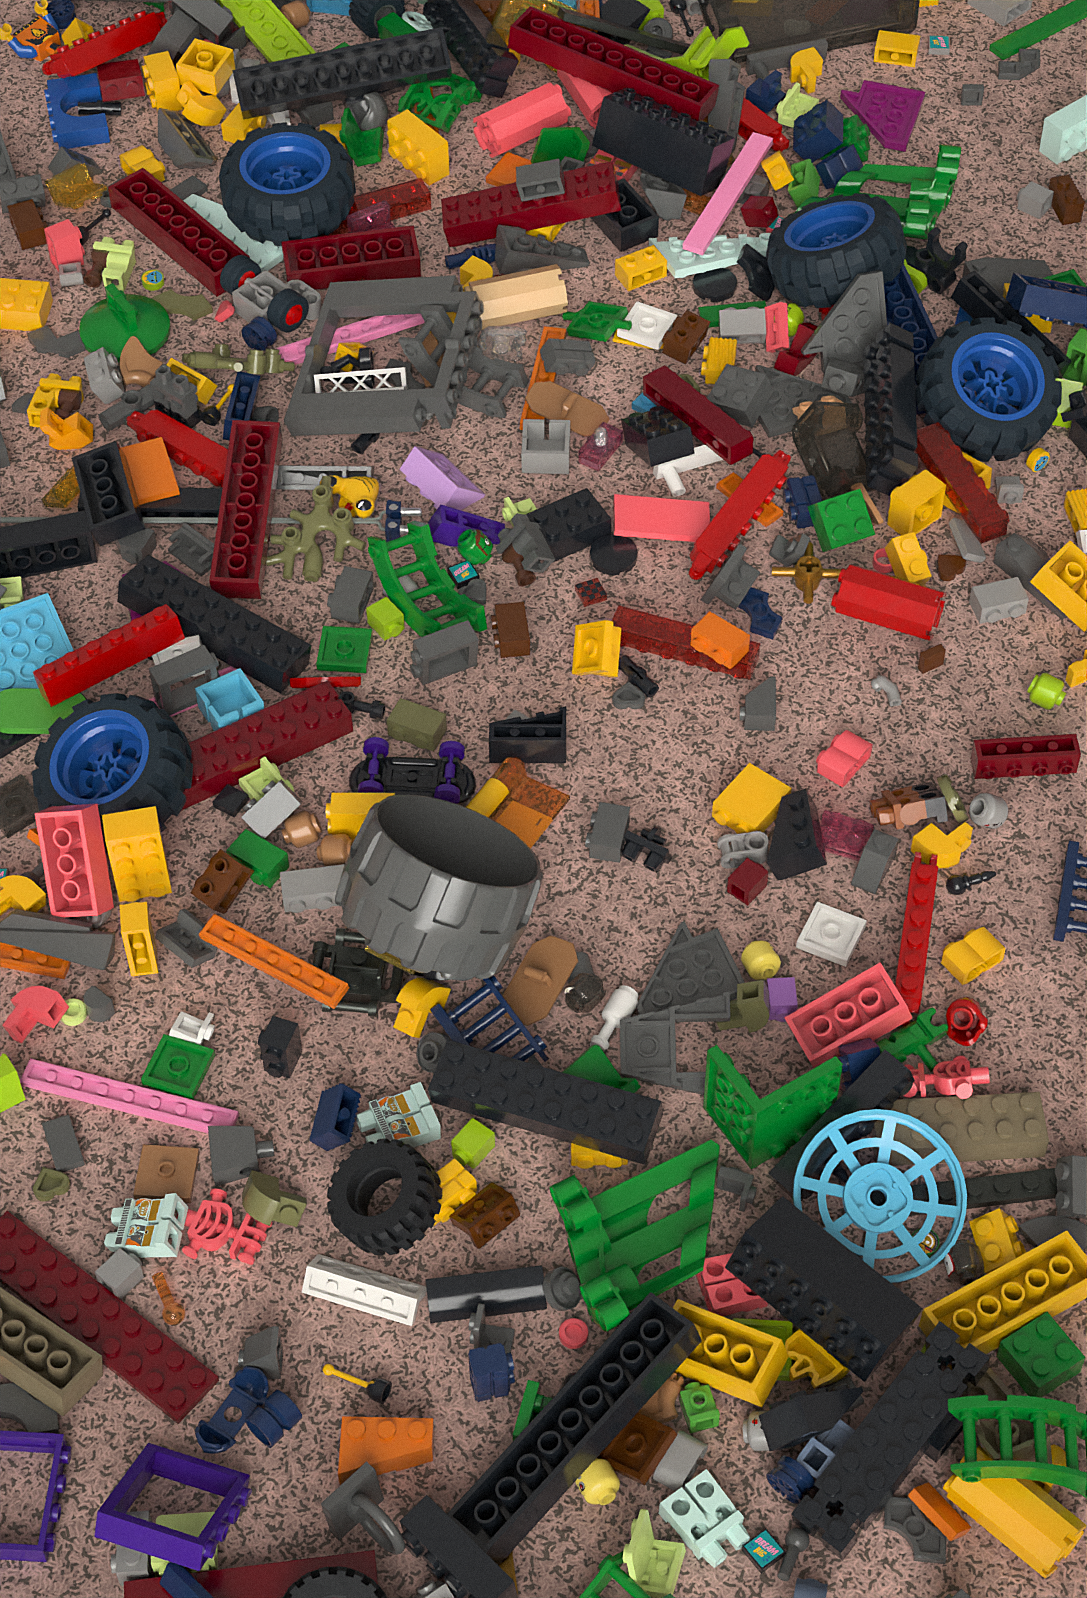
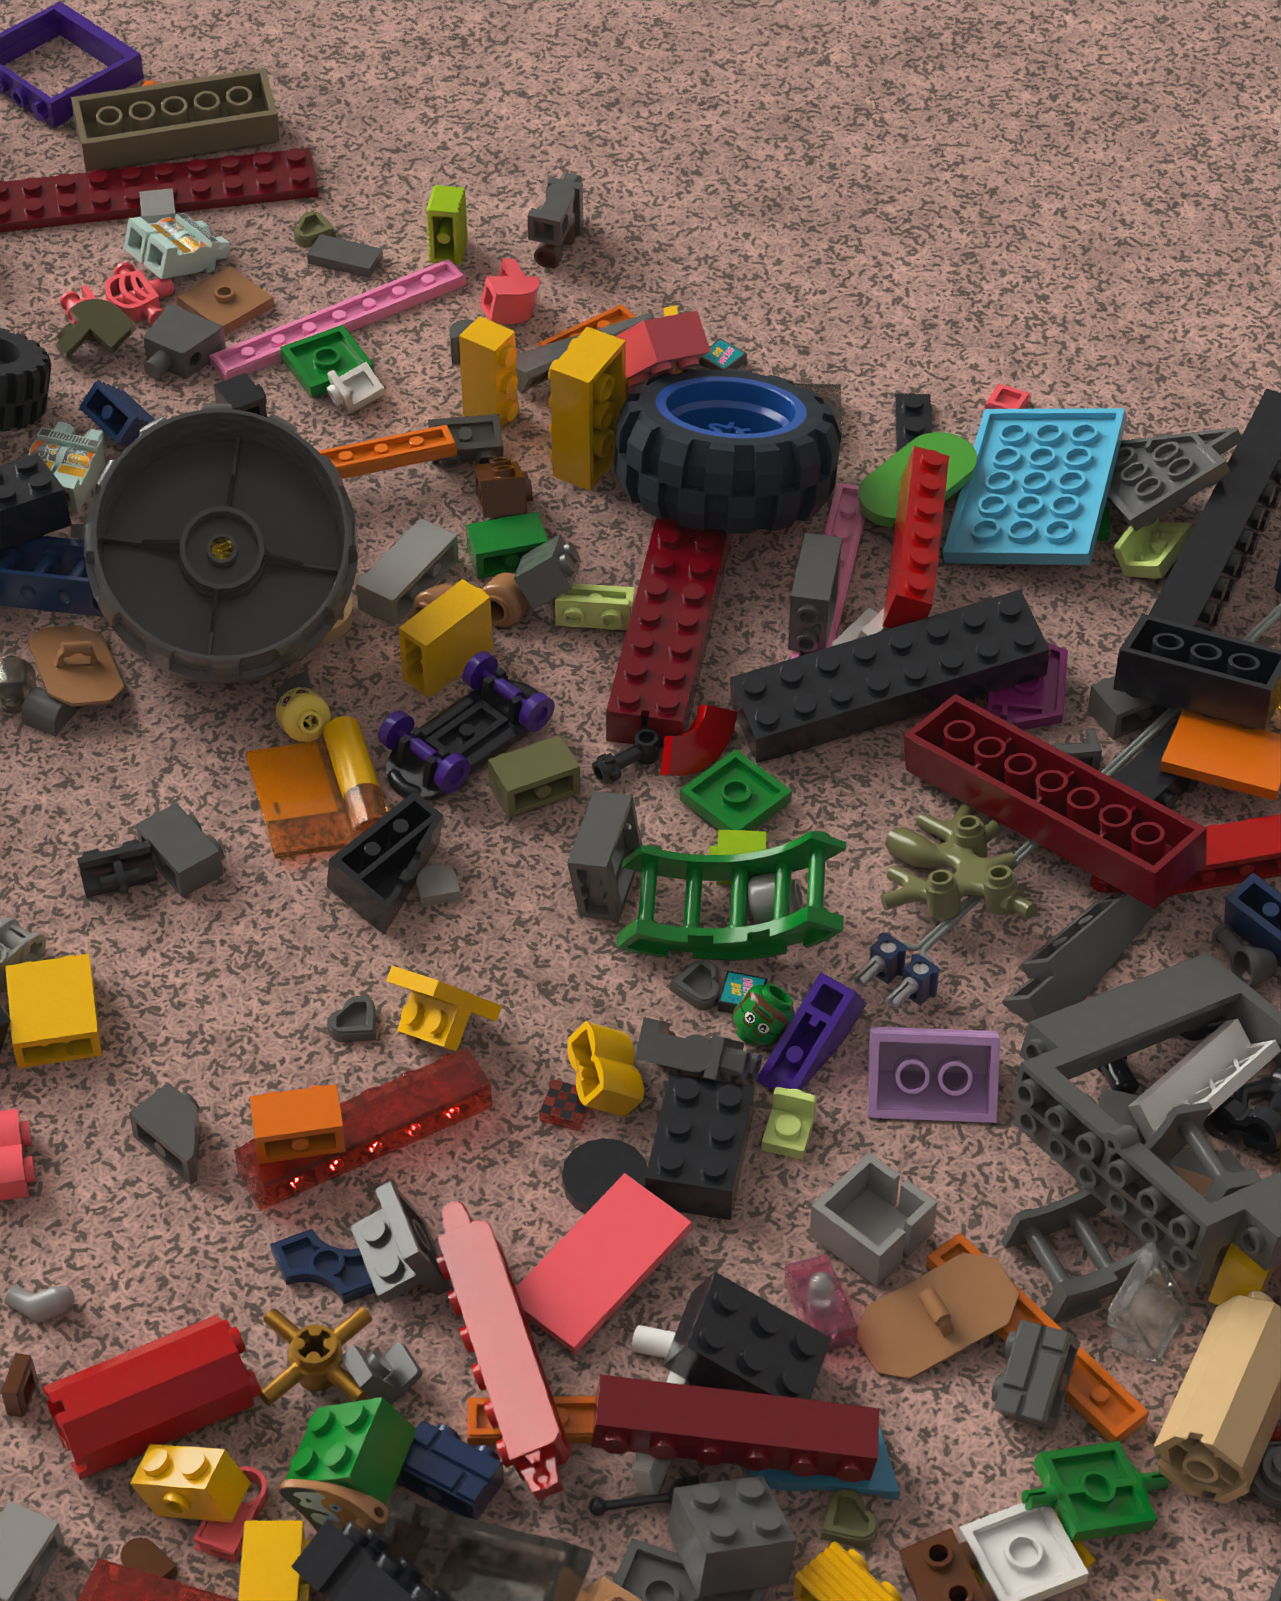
camera: 130 degrees right, 5 degrees down
clear orange bar [152,1272,185,1325] -> none
medium azure piece [195,668,264,731] -> none
black tile [212,784,249,818] -> none
yellow head [320,475,379,519] -> none
dark grey brick [327,566,374,624] -> none
reddish brown brick [490,602,530,658] -> none
black pin [618,655,659,698] -> none
none -> yellow brick [567,1021,644,1117]

